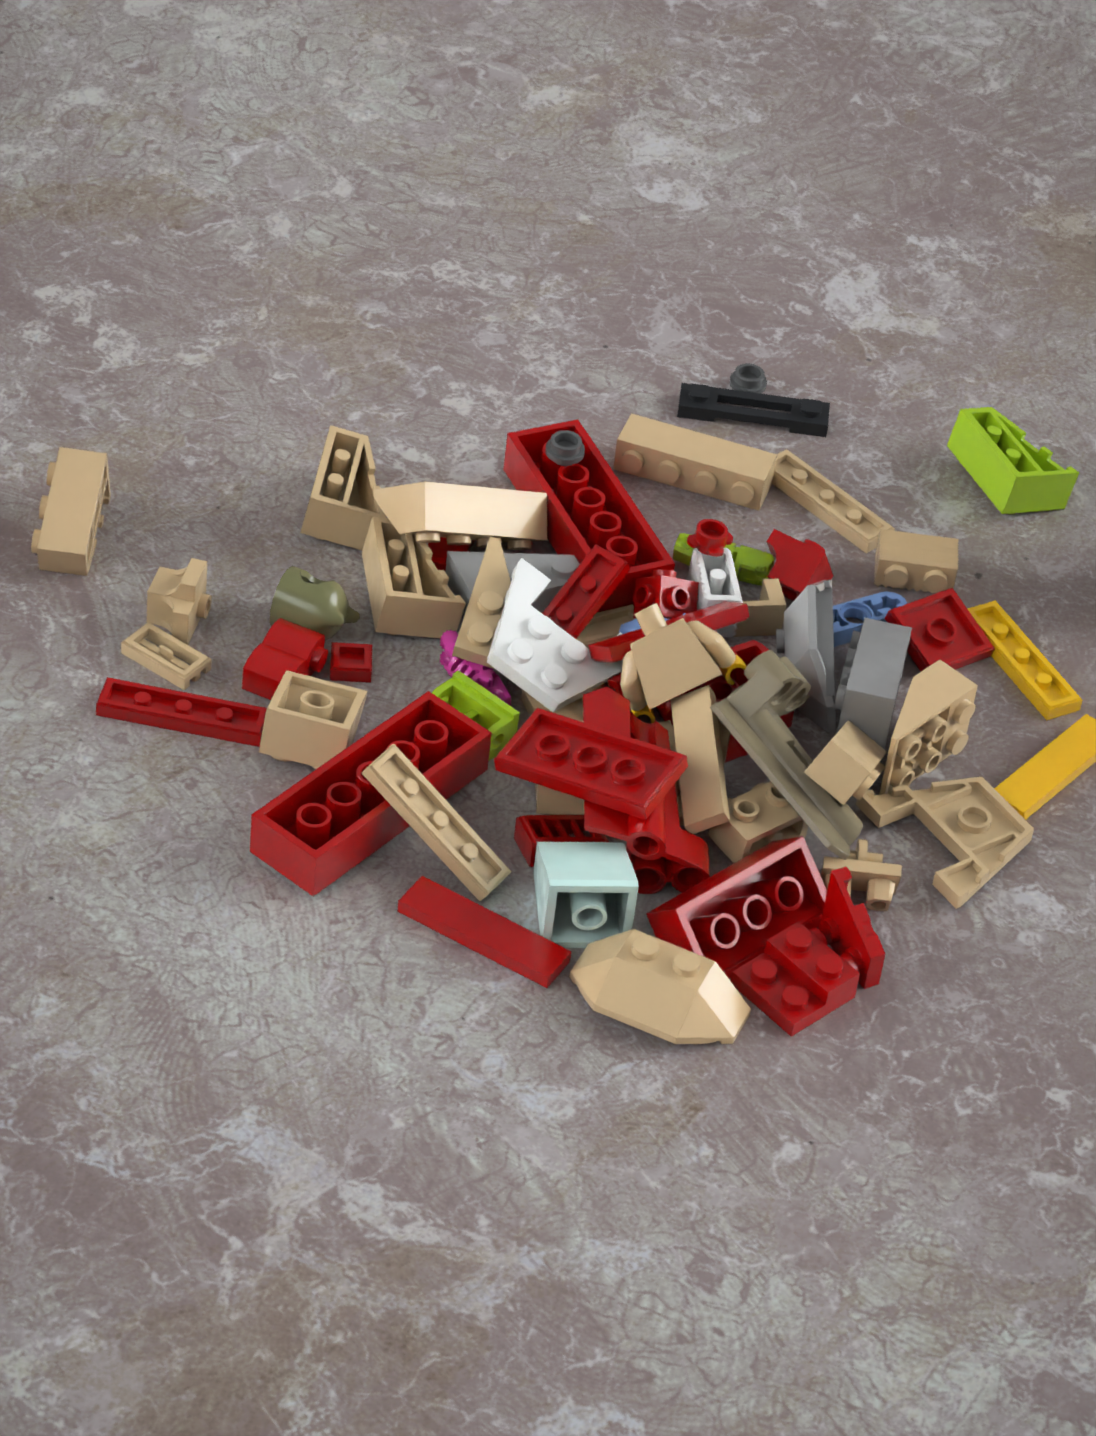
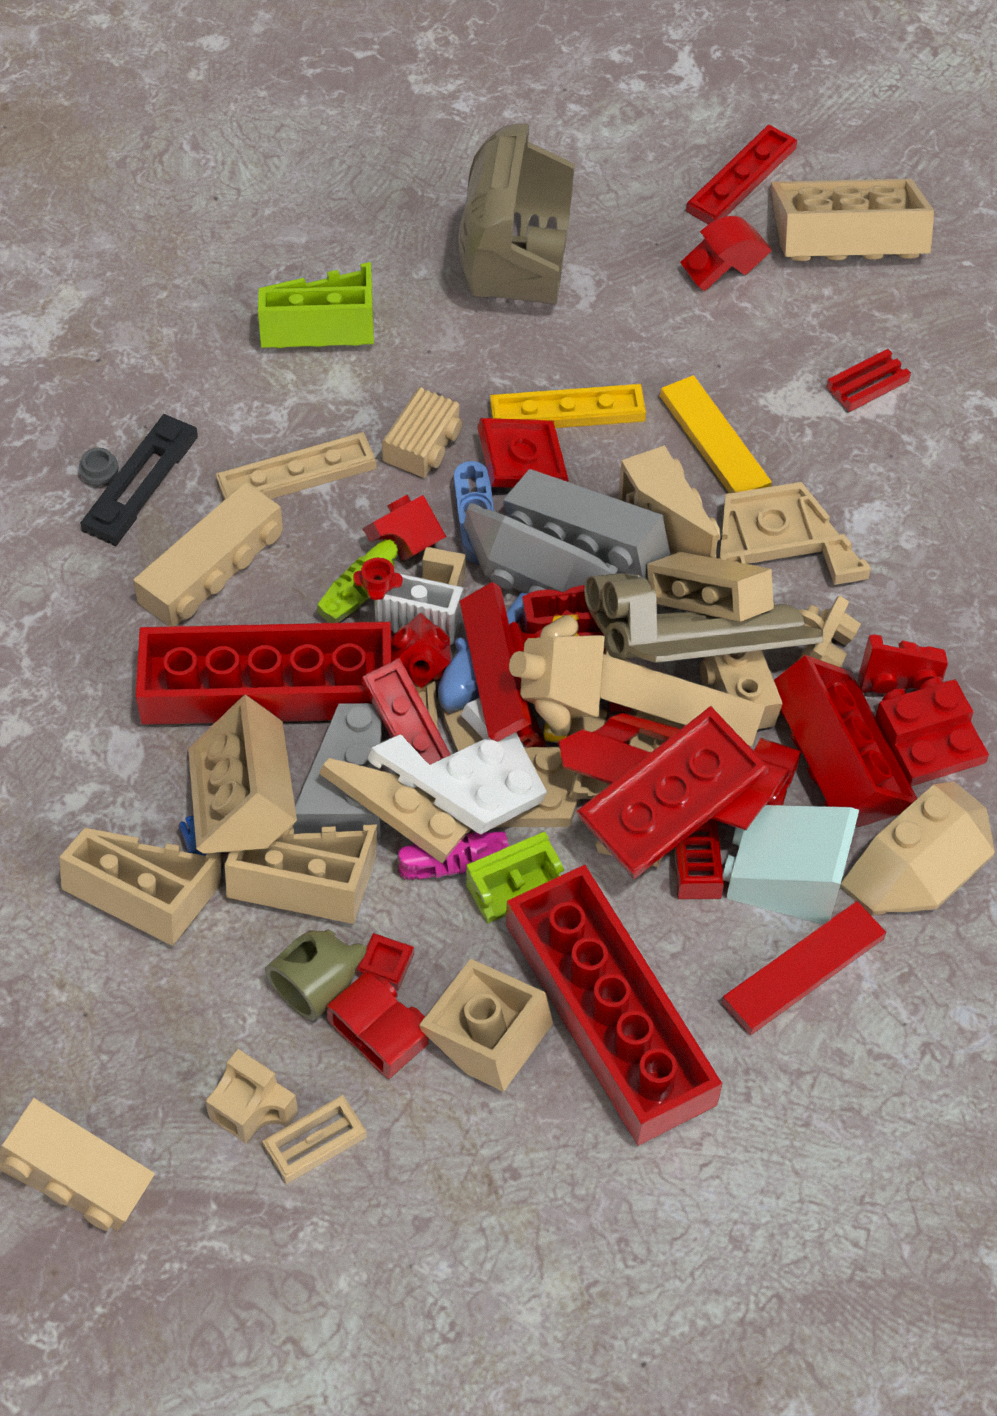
camera: 65 degrees left, 15 degrees up
red tile [96,677,267,747] -> none
tan tile [361,743,512,901] -> none
dark grey plate [545,430,585,466] -> none

